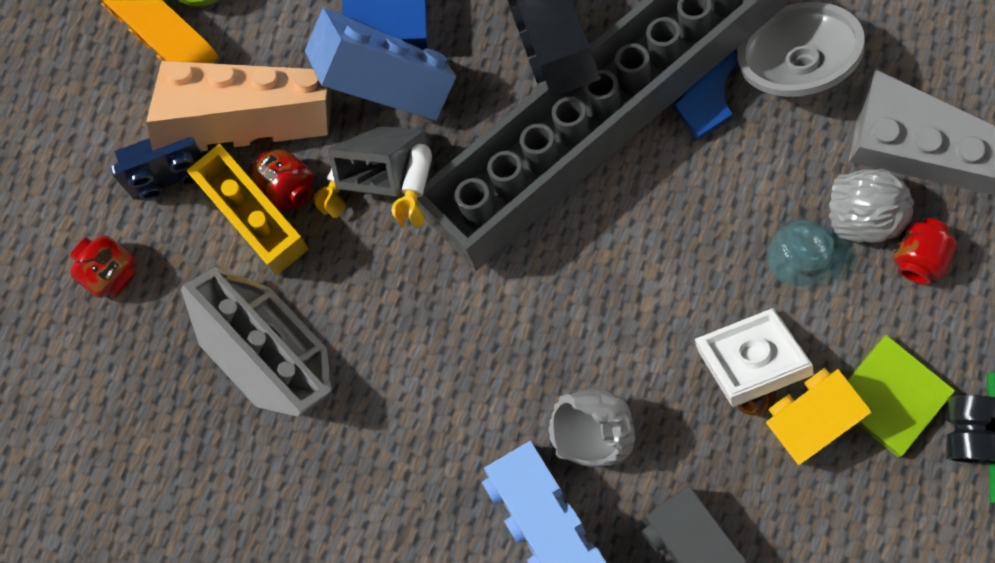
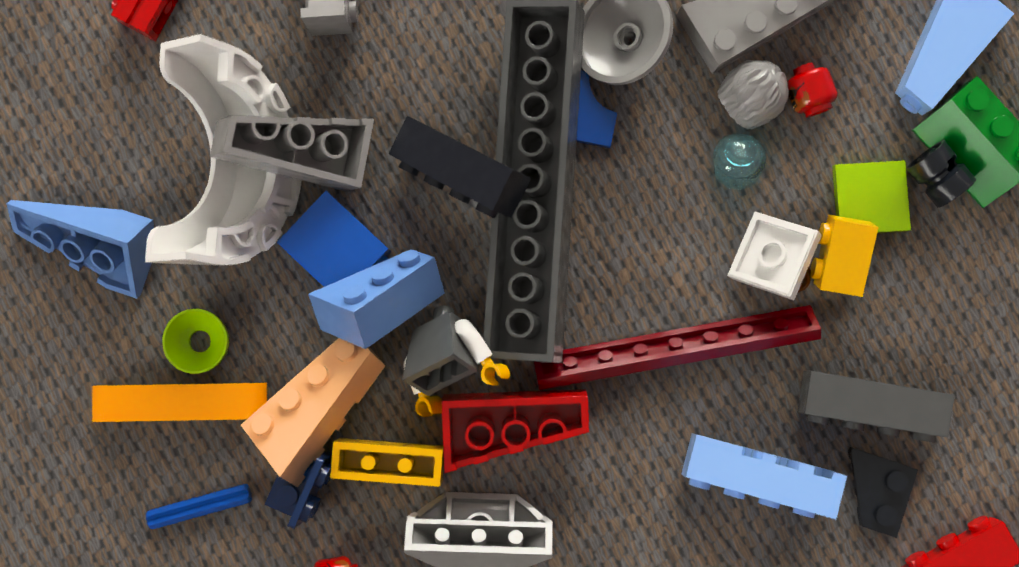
camera: 45 degrees left, 10 degrees up
red head [251,149,314,212] -> none
light grey hair [548,388,635,467] -> none
none -> blue axle [146,484,252,529]
none -> red wedge [441,389,589,473]
none -> dark red plate [534,305,821,390]

